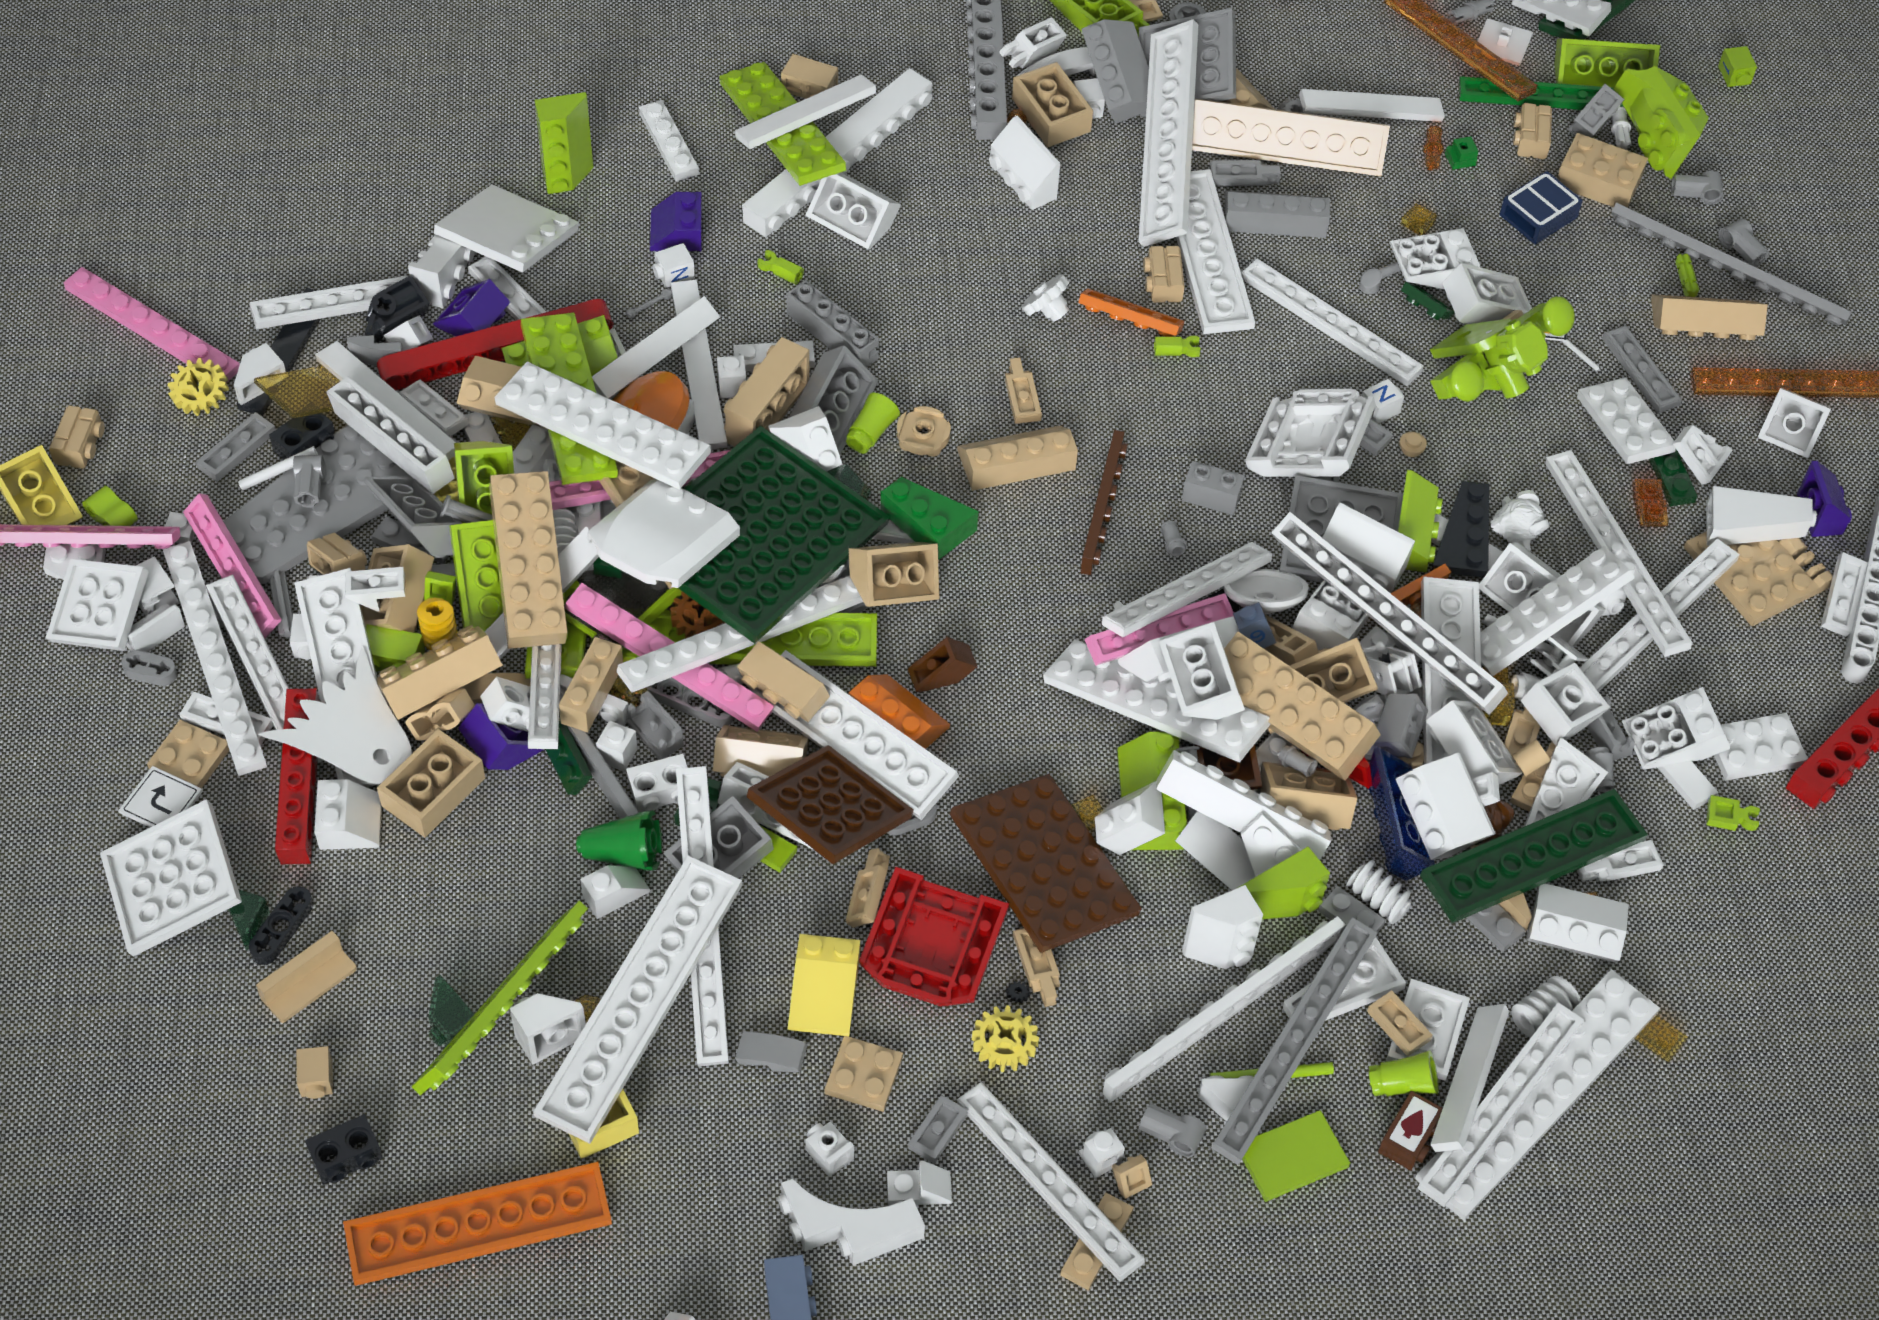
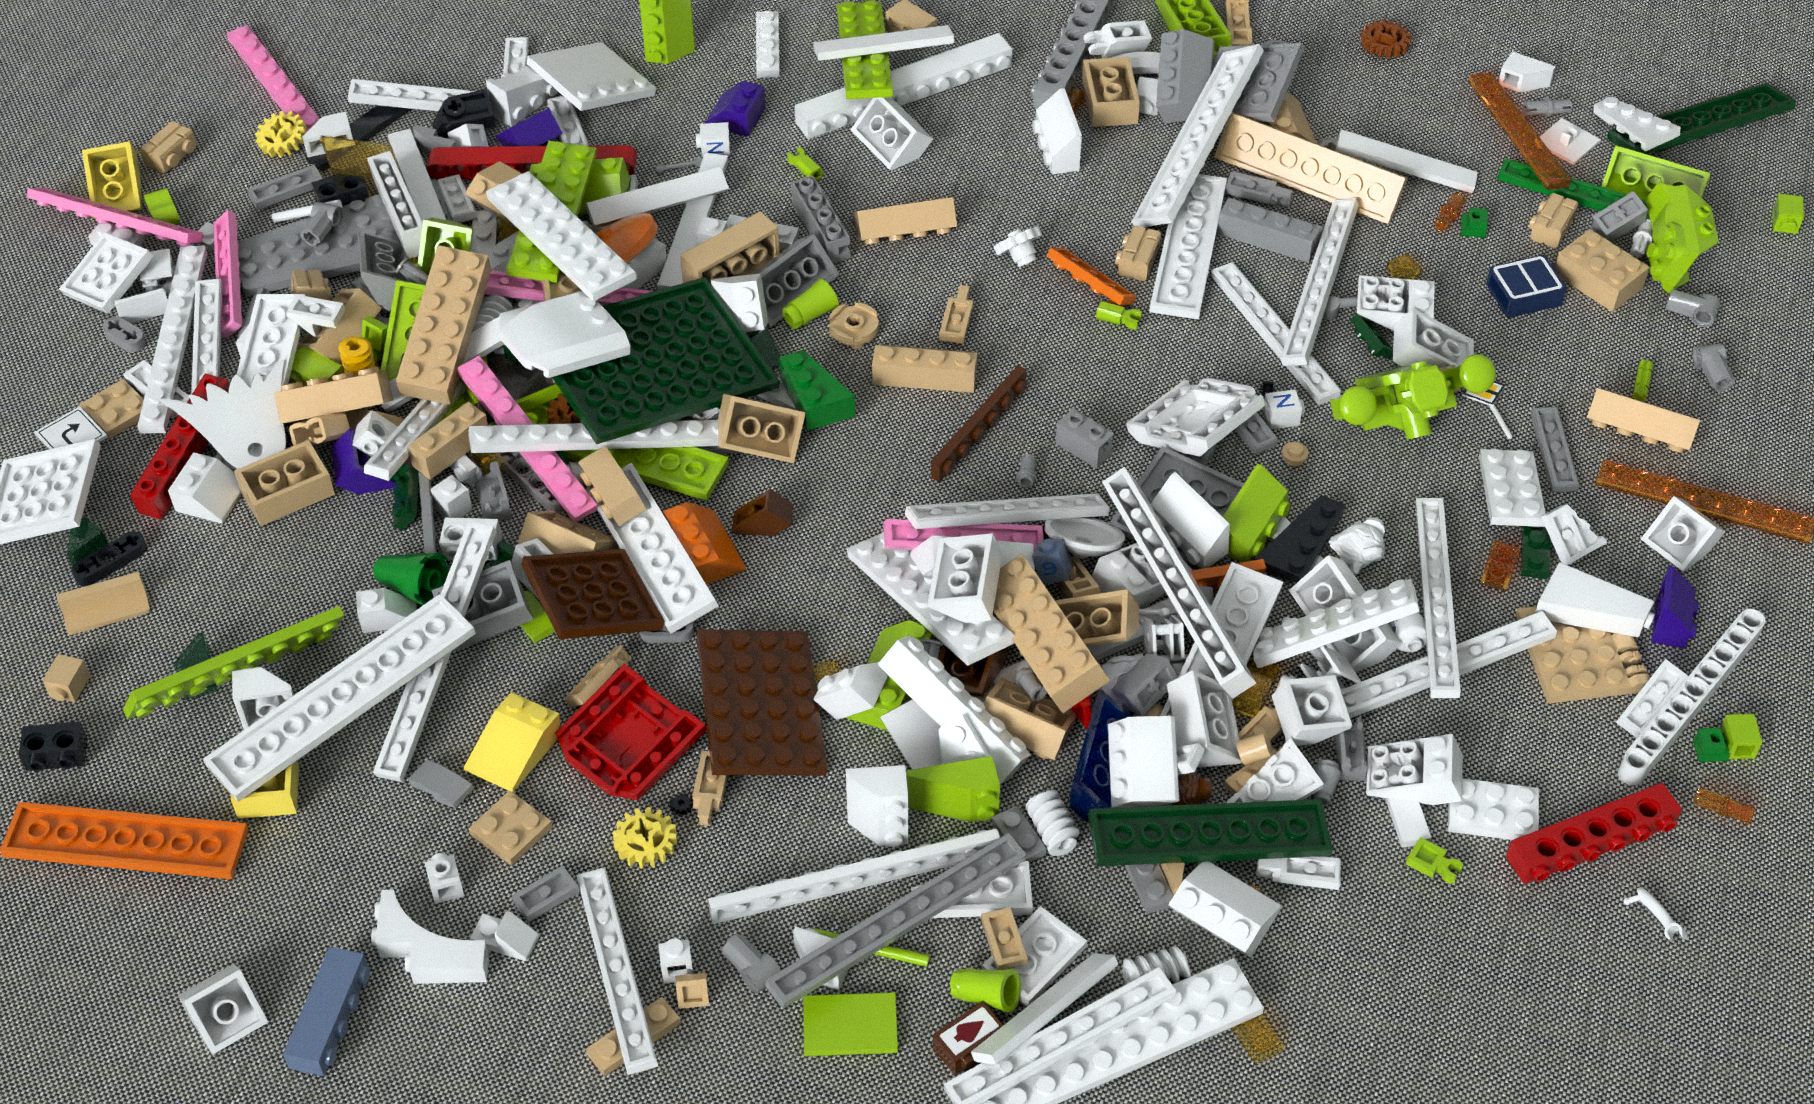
camera: 25 degrees right, 5 degrees down
light grey plate [1611,203,1852,326] -> none
none -> white tile [503,37,529,74]
none -> tan slope [852,197,957,245]
none -> black piece [1259,381,1275,399]
none -> white plate [1280,198,1359,366]

